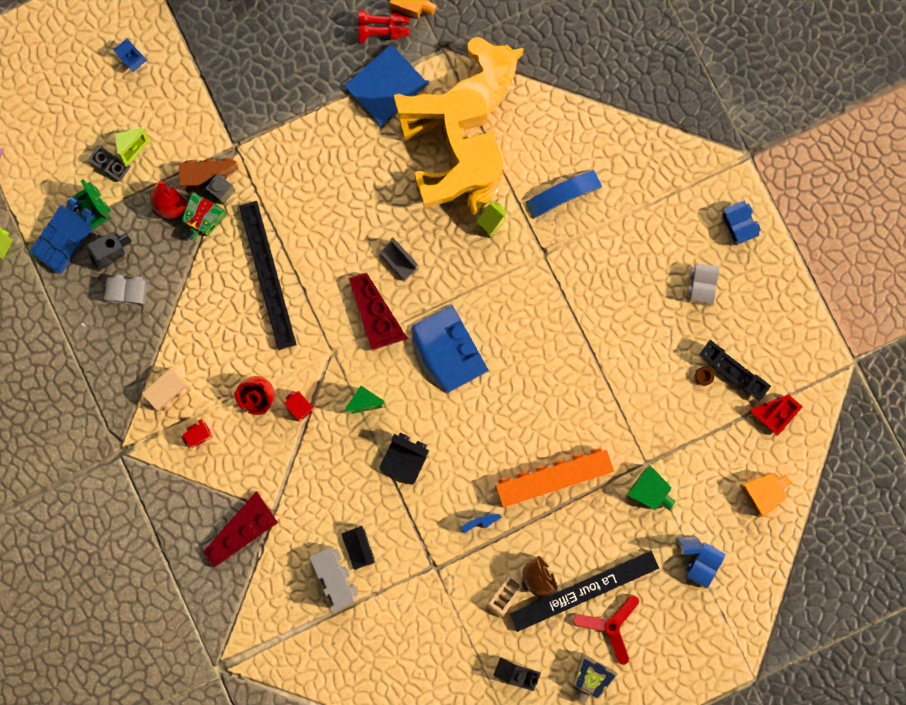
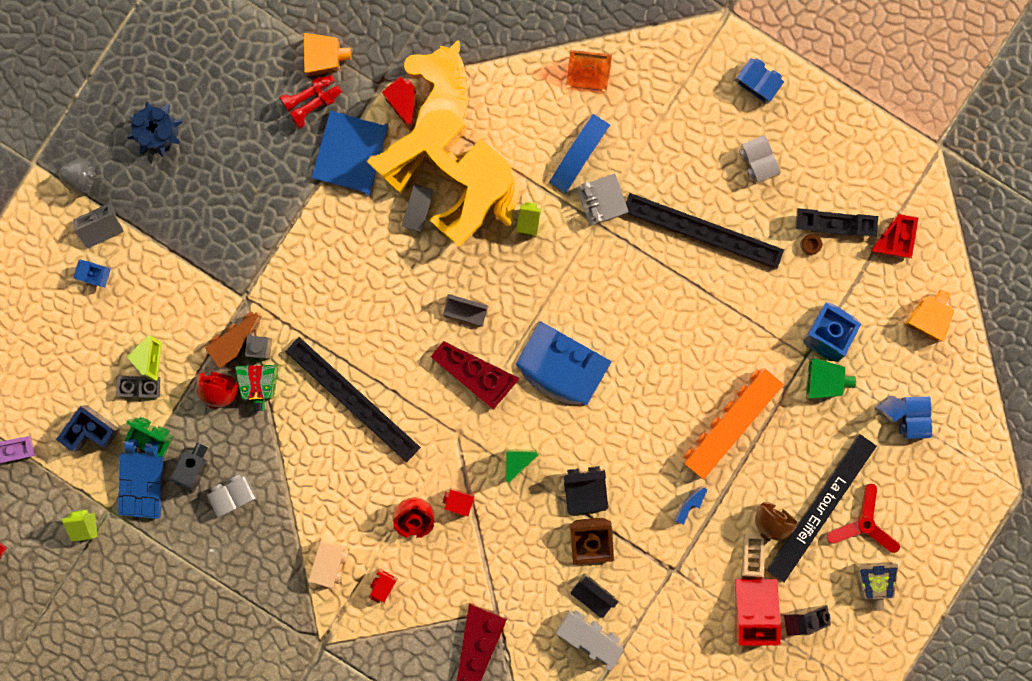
camera: 30 degrees left, 5 degrees up
none -> dark blue brick [56,405,121,452]
none -> dark grey panel [73,203,124,248]
none -> red slope [382,76,417,131]
none -> dark grey slope [402,184,434,232]
none -> clear orange slope [566,50,612,92]
none -> reddish brown slope [570,518,614,565]
none -> light grey hinge [577,173,629,226]
none -> black tile [625,193,785,269]
none -> slope [735,579,781,646]
none -> blue slope [803,302,861,362]

